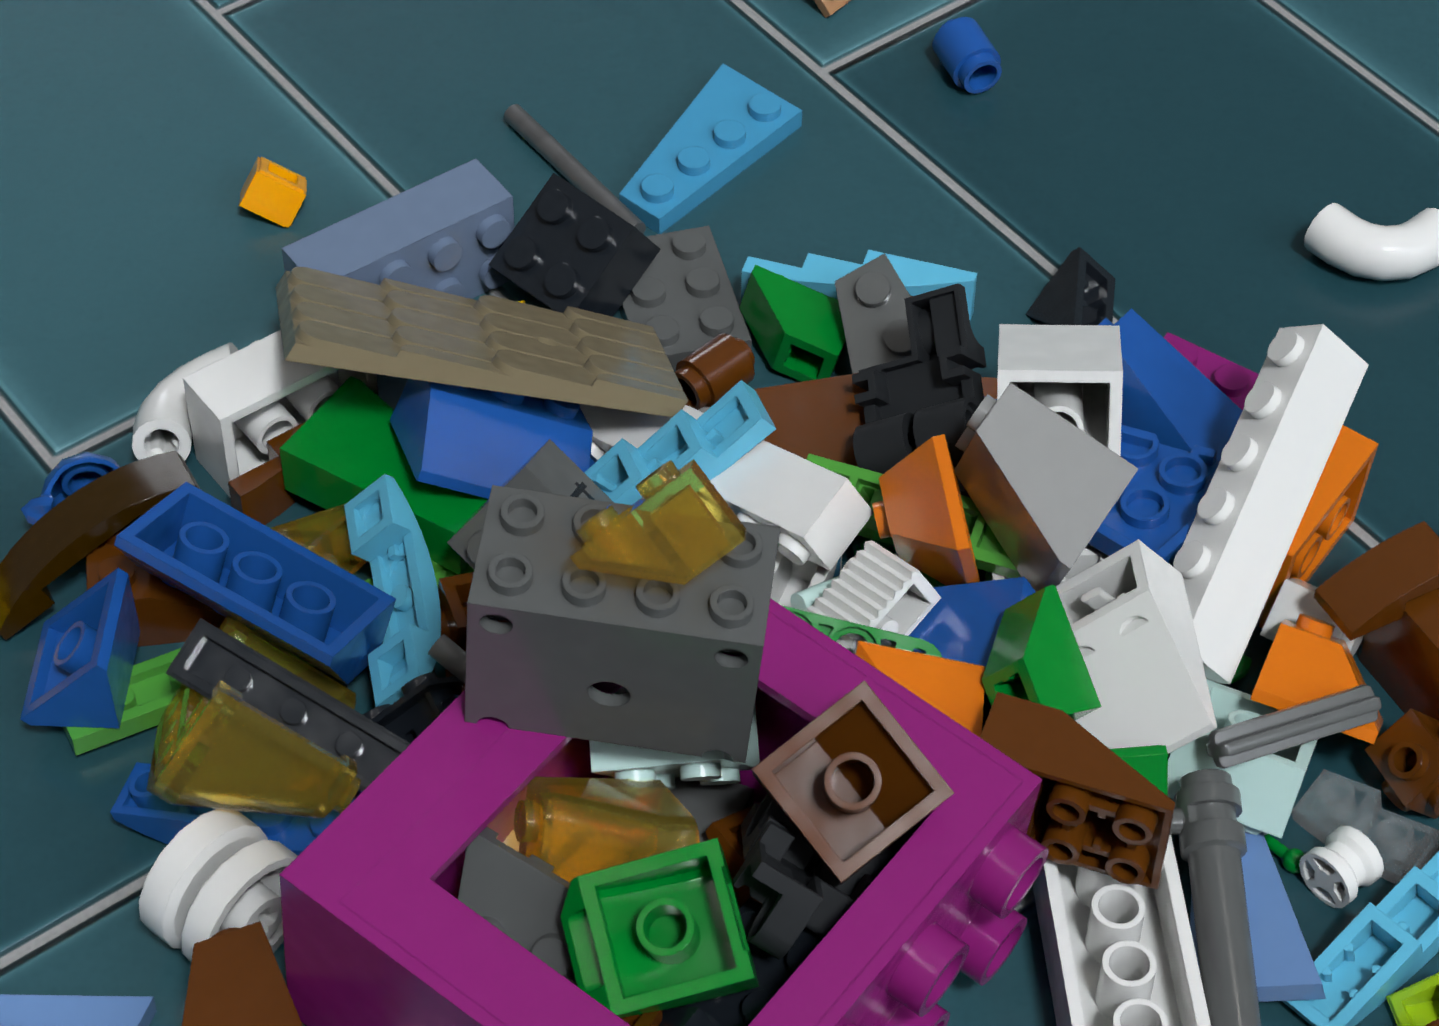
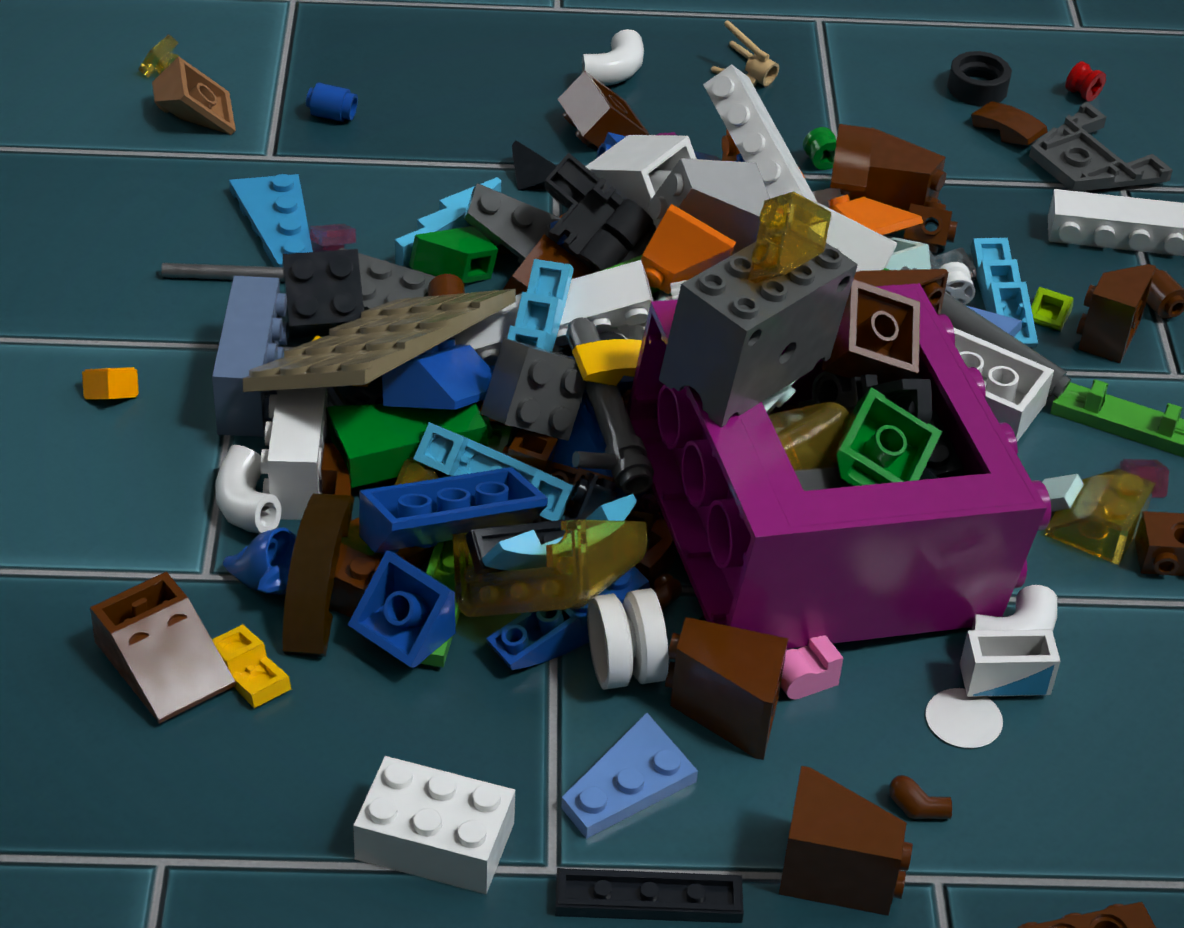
camera: 55 degrees left, 5 degrees down
dark grey axle [1206,684,1382,769] -> none
none -> clear pink plate [310,224,356,251]
none -> medium azure slope [482,494,637,571]
none -> reddish brown slope [558,71,650,148]

